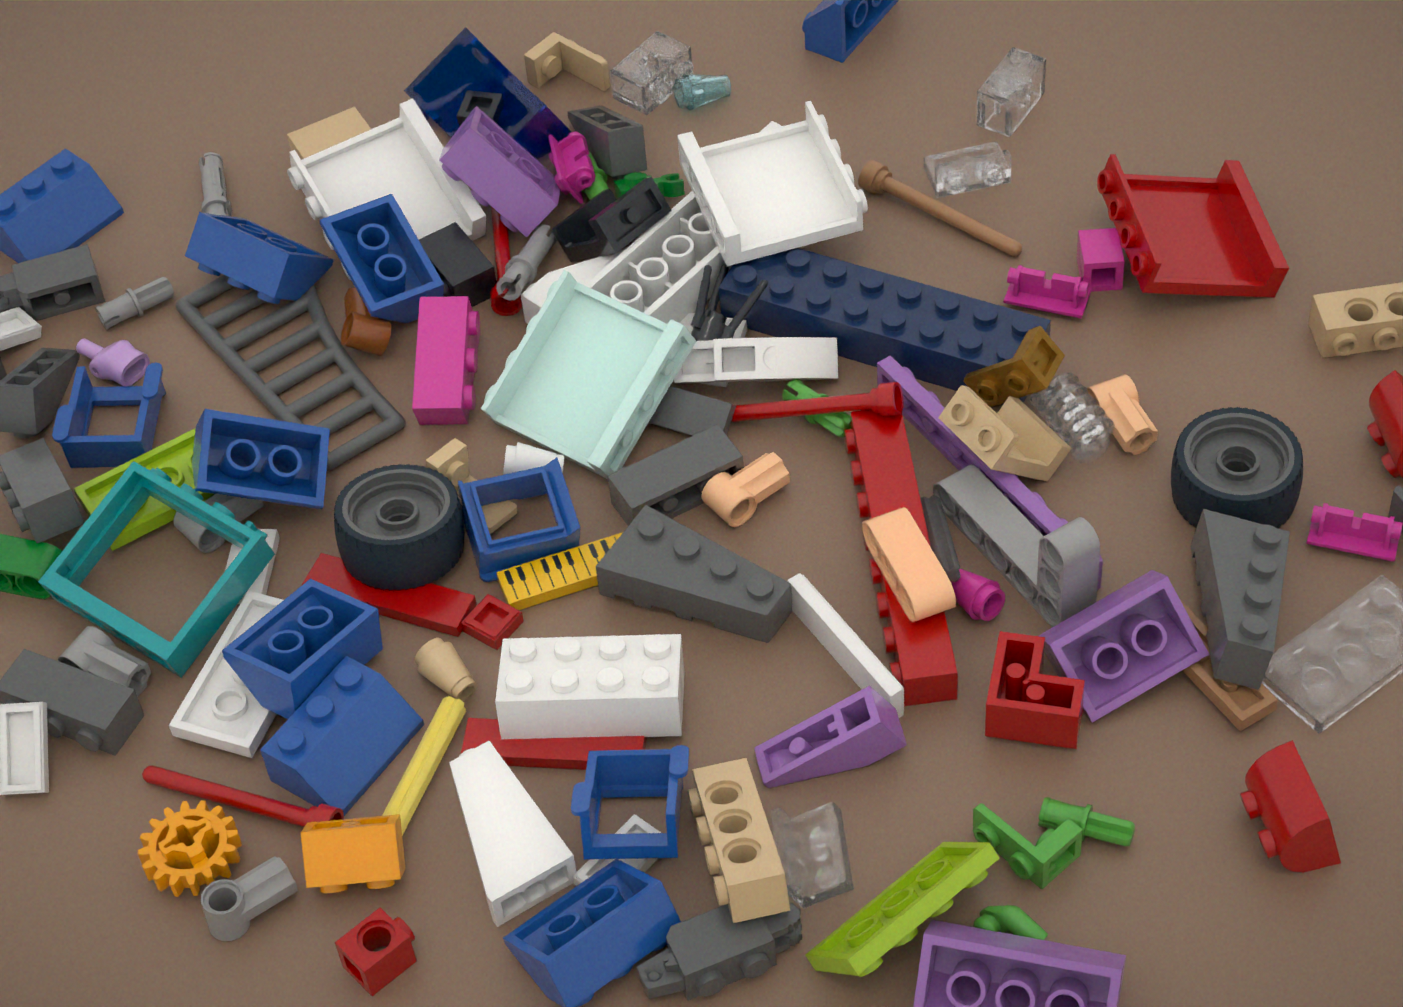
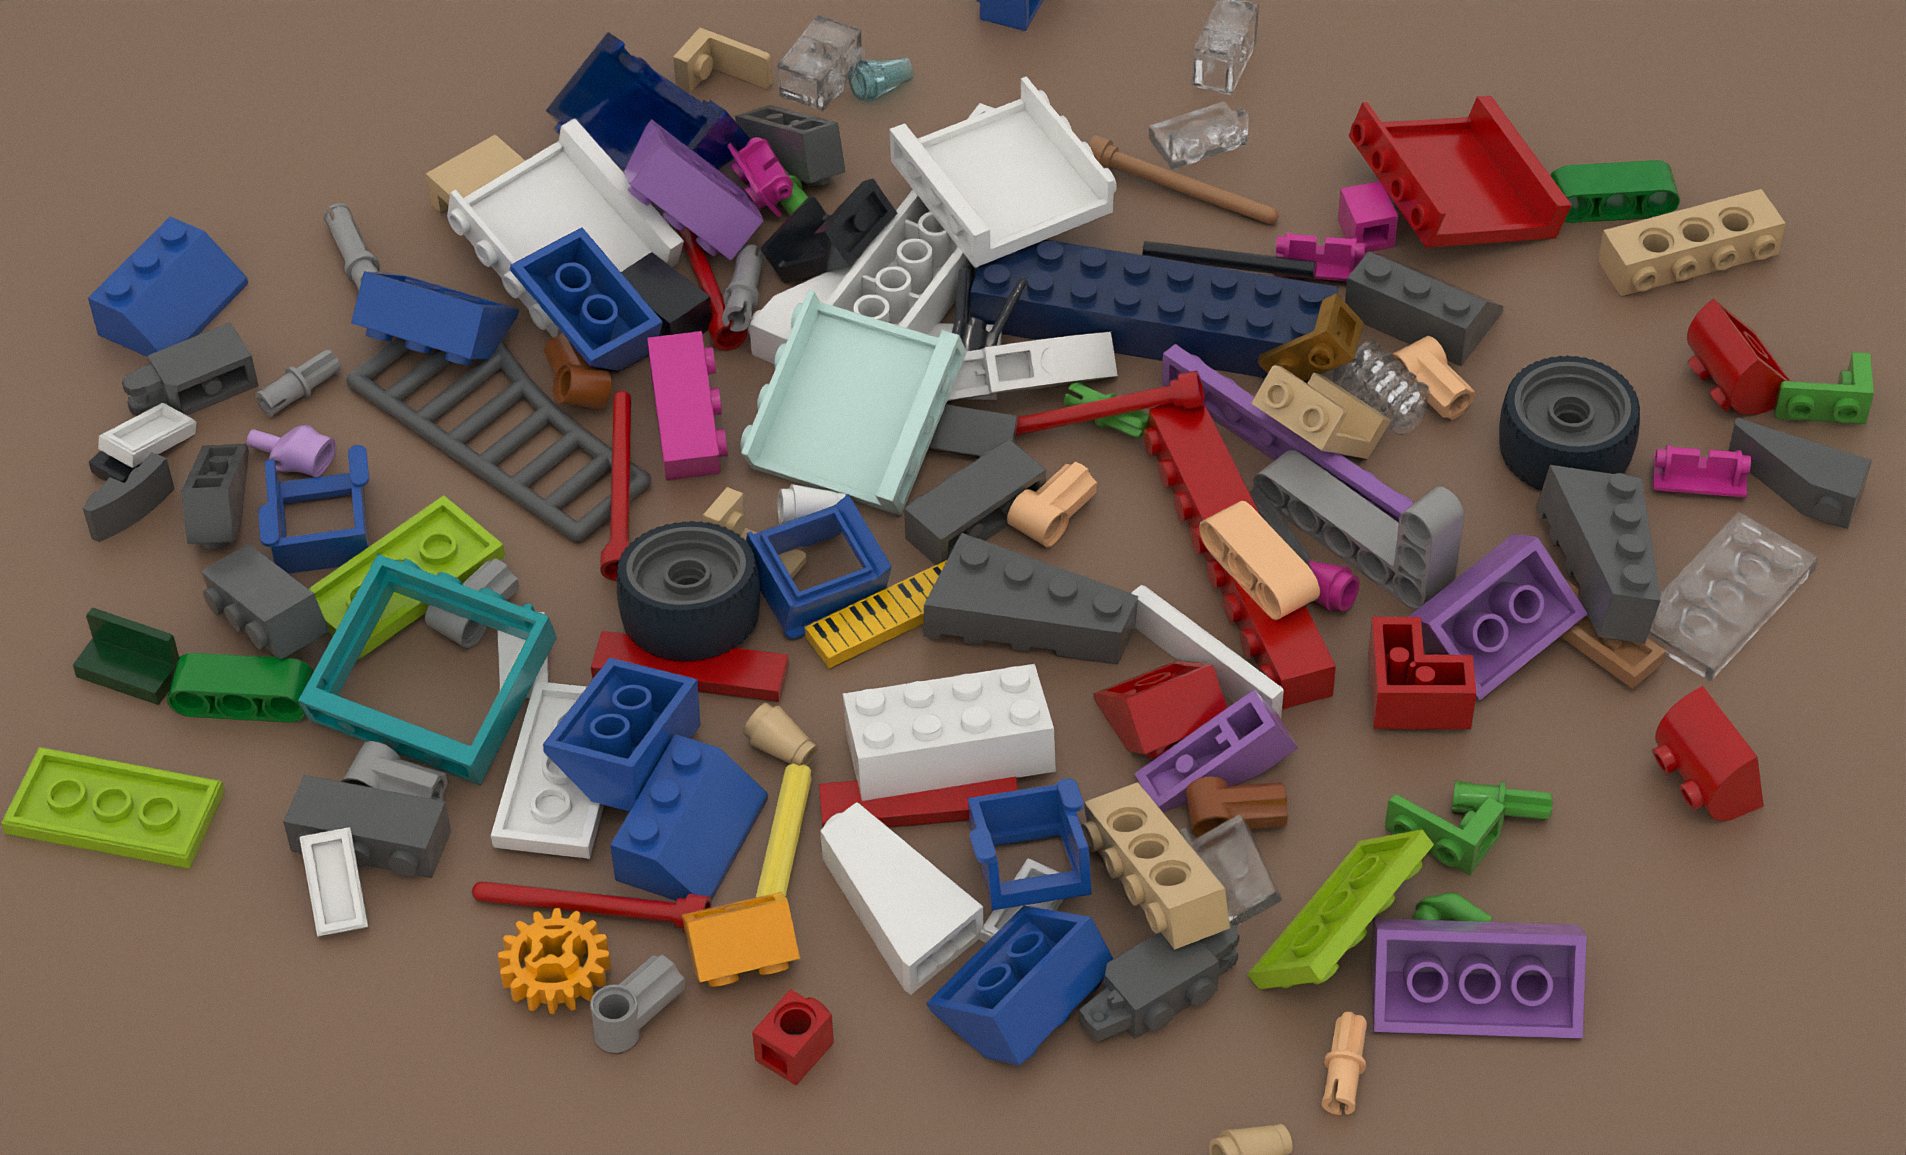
camera: 15 degrees left, 0 degrees up
blue slope [192,409,330,509] -> none
black plate [457,90,505,127] -> none
red tile [461,594,524,650] -> none
green plate [614,172,685,199] -> none
none -> red piece [600,391,631,581]
none -> red slope [1093,660,1227,758]
none -> black bar [1142,241,1317,279]
none -> dark orange piece [1185,776,1288,843]
none -> dark grey slope [1345,251,1503,366]
none -> green beam [1550,160,1680,223]

